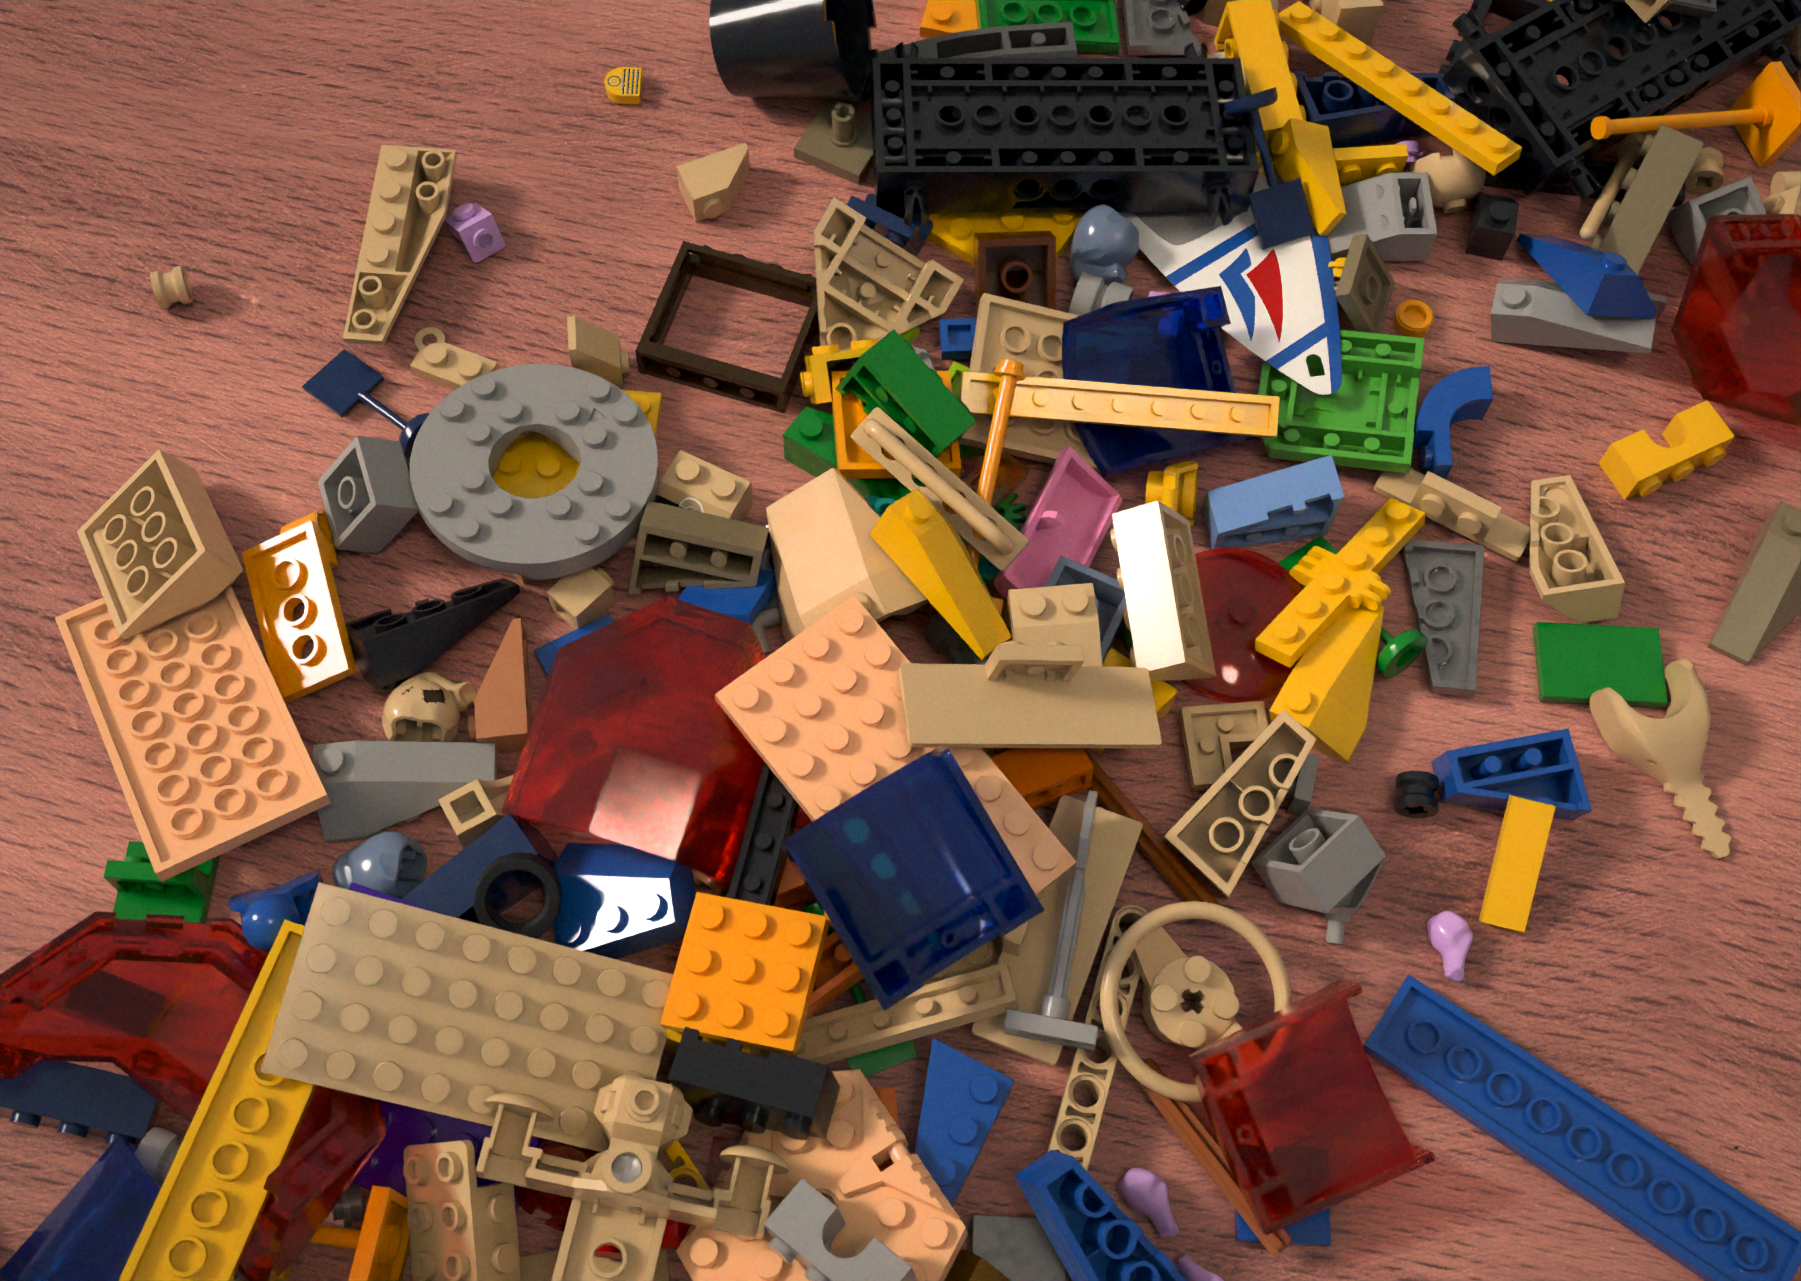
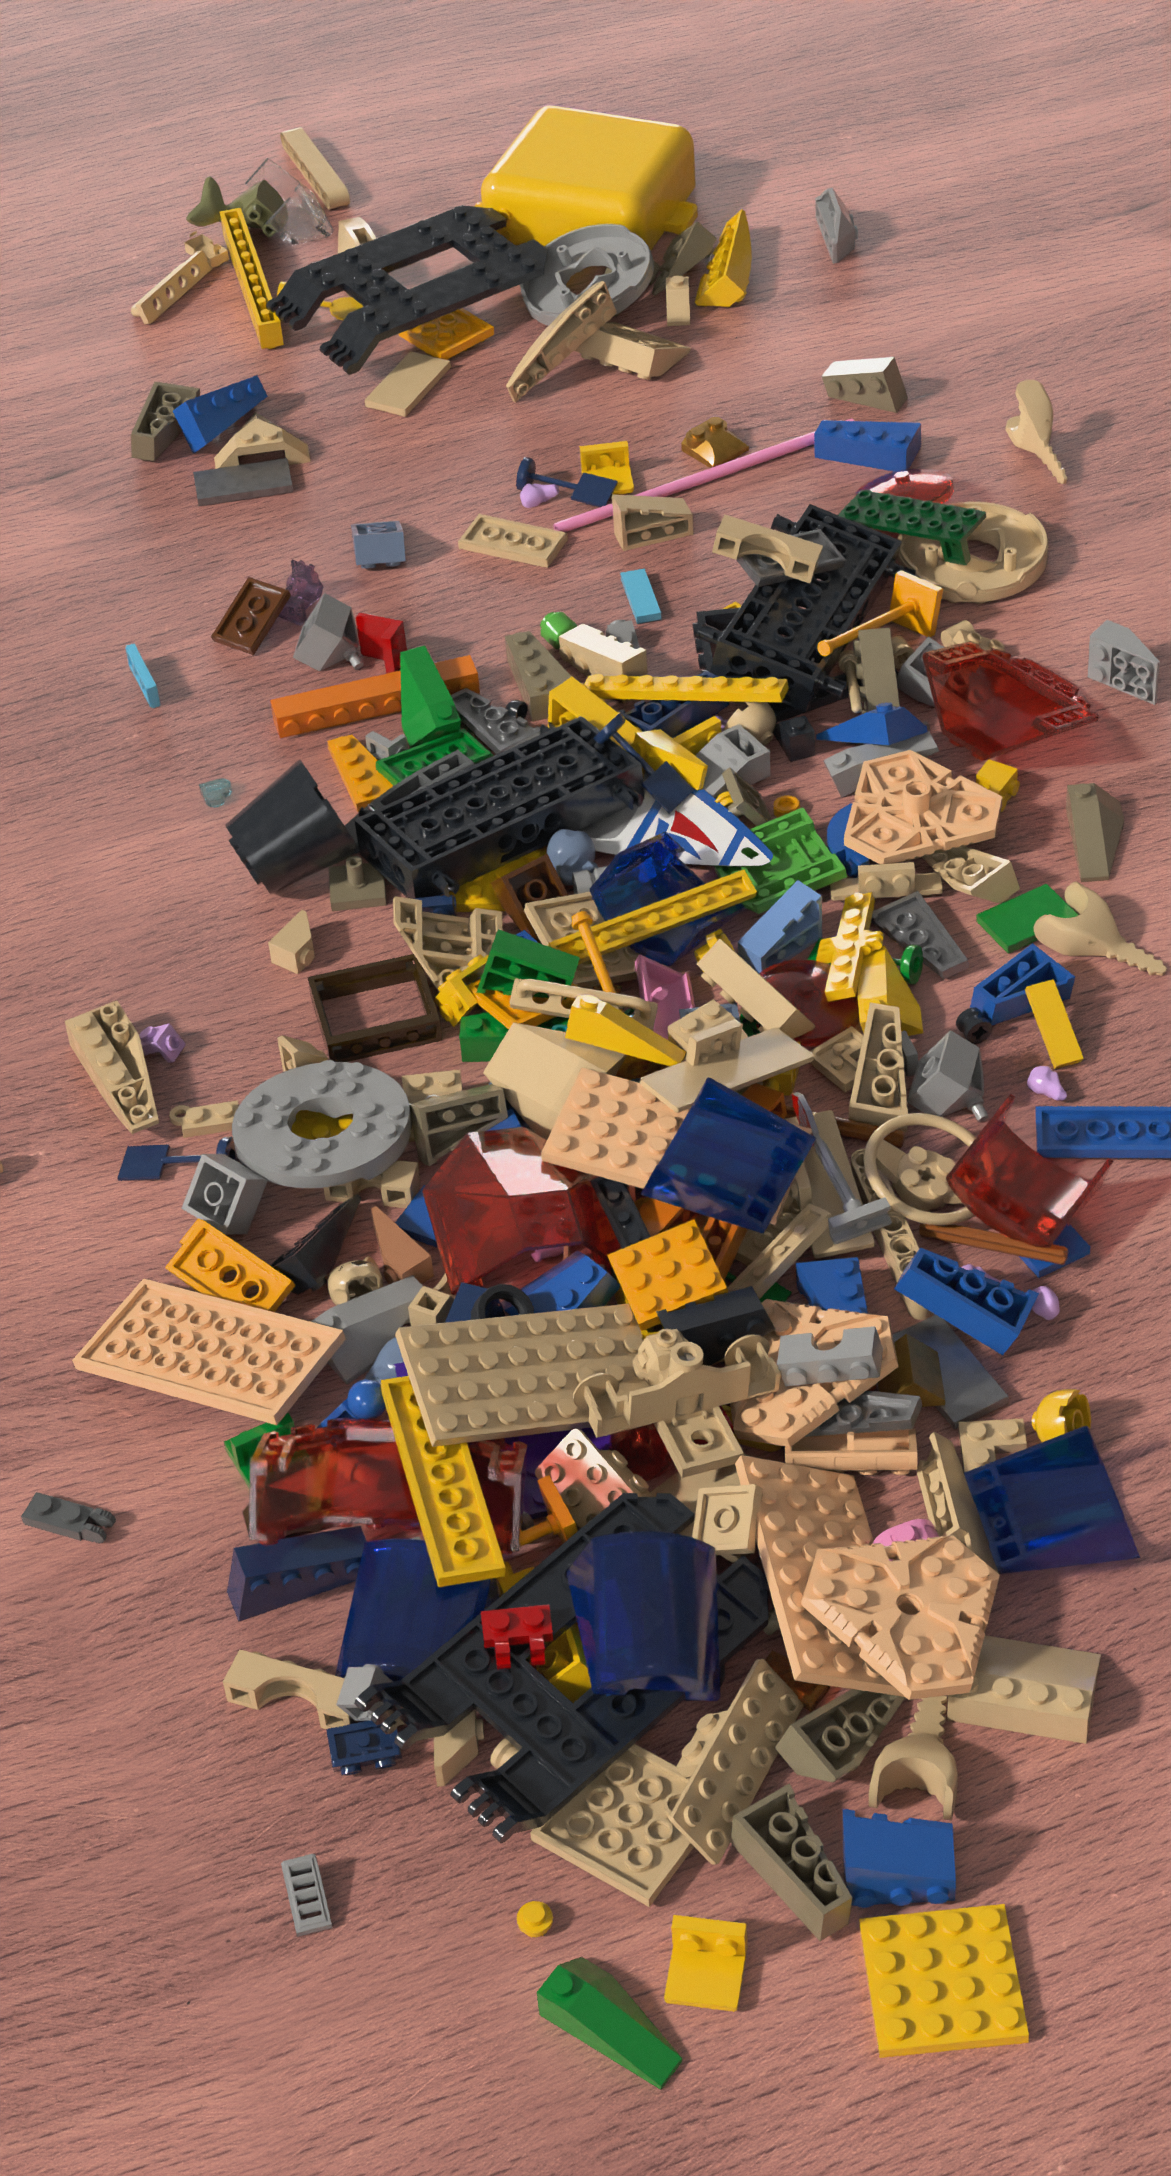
camera: 25 degrees left, 20 degrees down
tan slope [77,449,243,639] -> none
yellow tile [604,67,643,104] -> none
none -> light nougat plate [844,750,1002,864]

